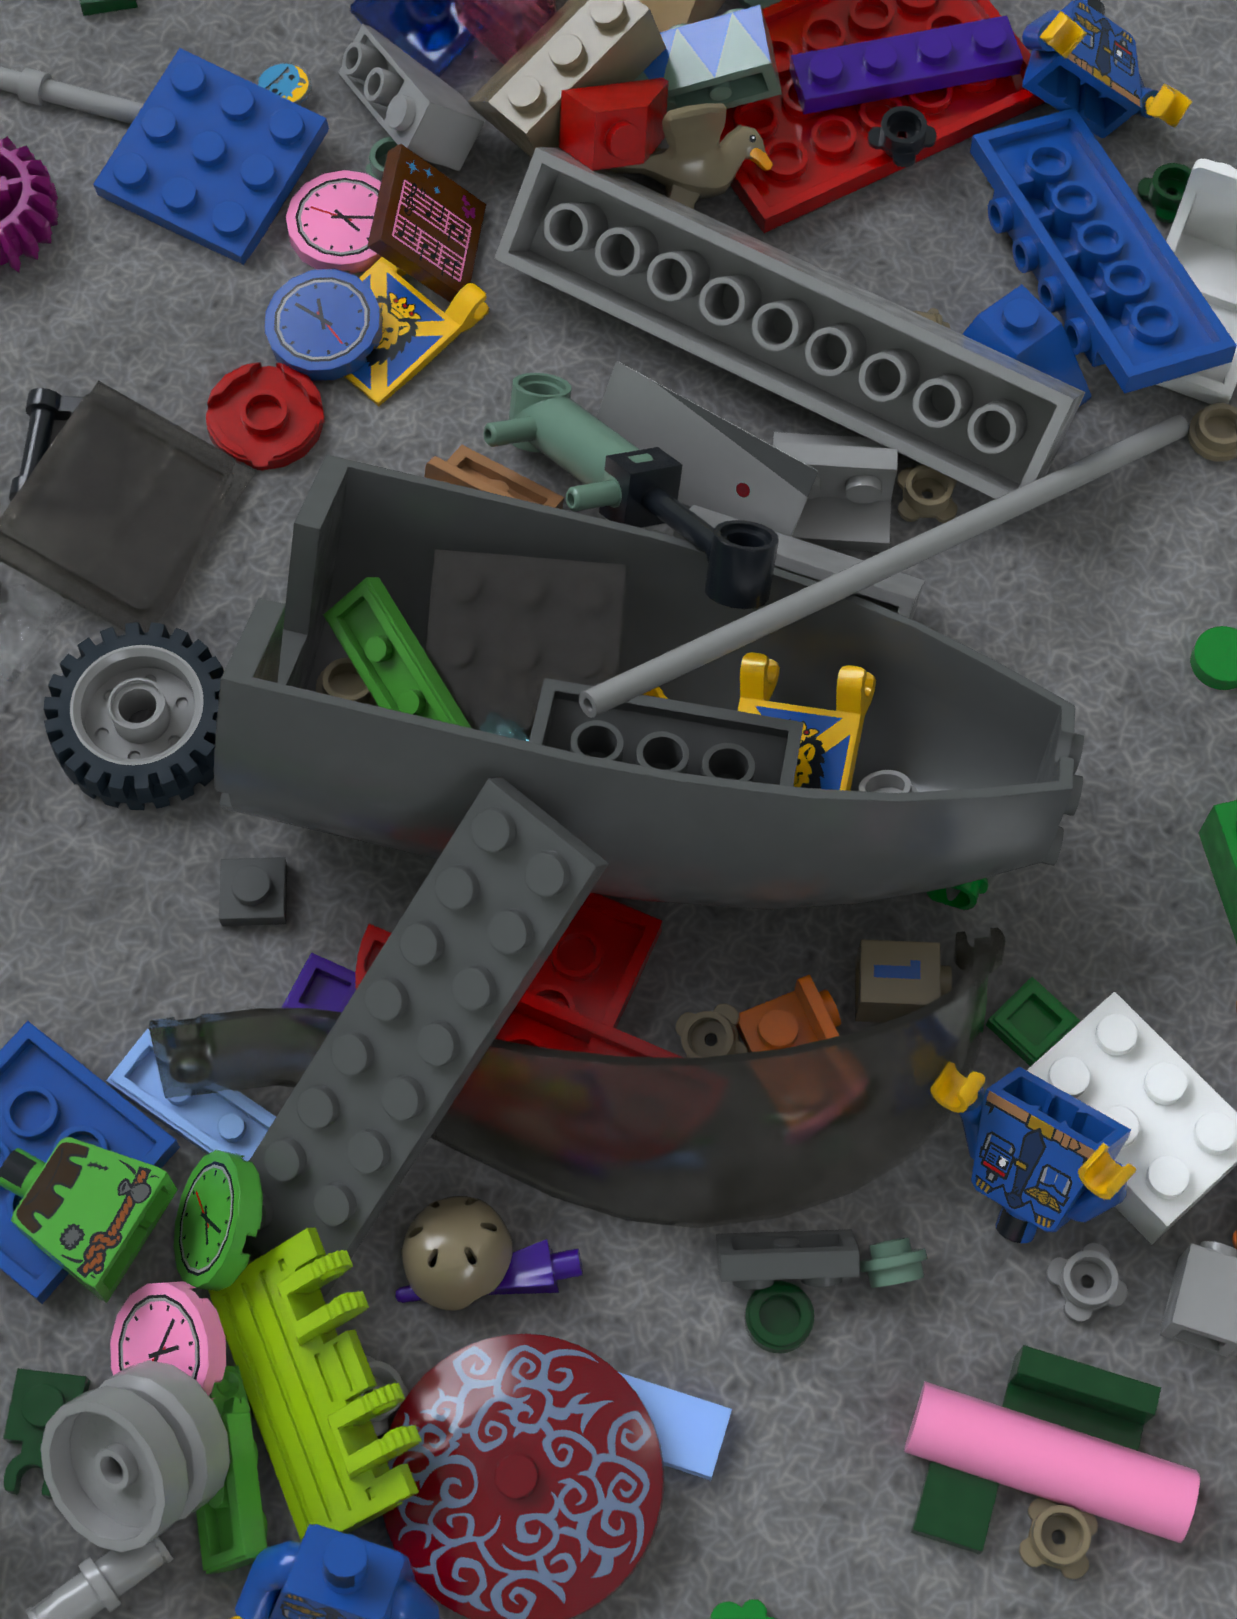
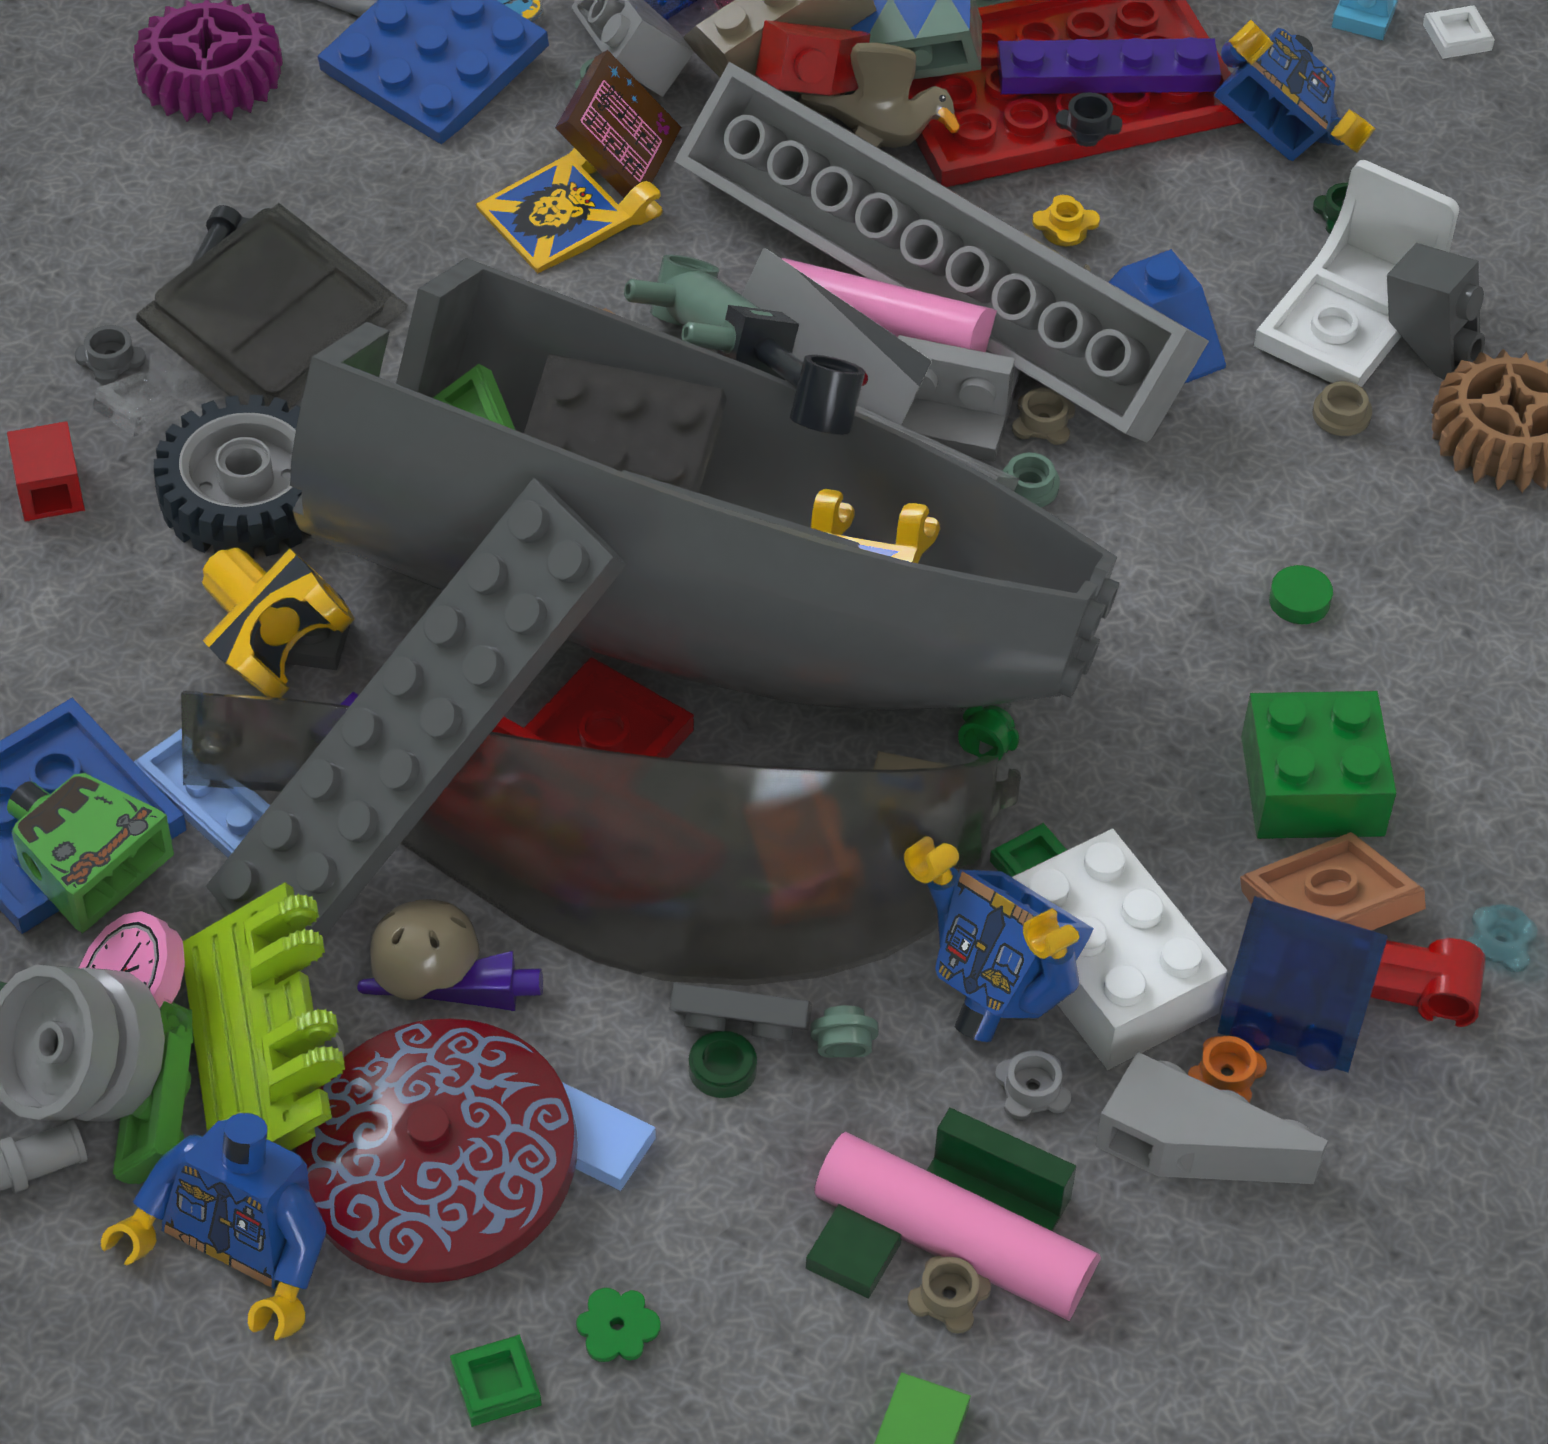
camera: 10 degrees right, 15 degrees down
bright green tile [174,1150,263,1292] -> none
red tile [206,362,325,471] -> none
blue tile [265,269,383,381] -> none
bright pink tile [286,170,381,274] -> none
light grey piece [579,415,1189,718] -> none
blue plate [970,108,1237,394] -> none
none -> yellow connector [202,548,355,702]
none -> bright pink brick [782,258,997,352]
none -> sand green plate [1002,452,1060,507]
none -> yellow plate [1032,195,1100,246]

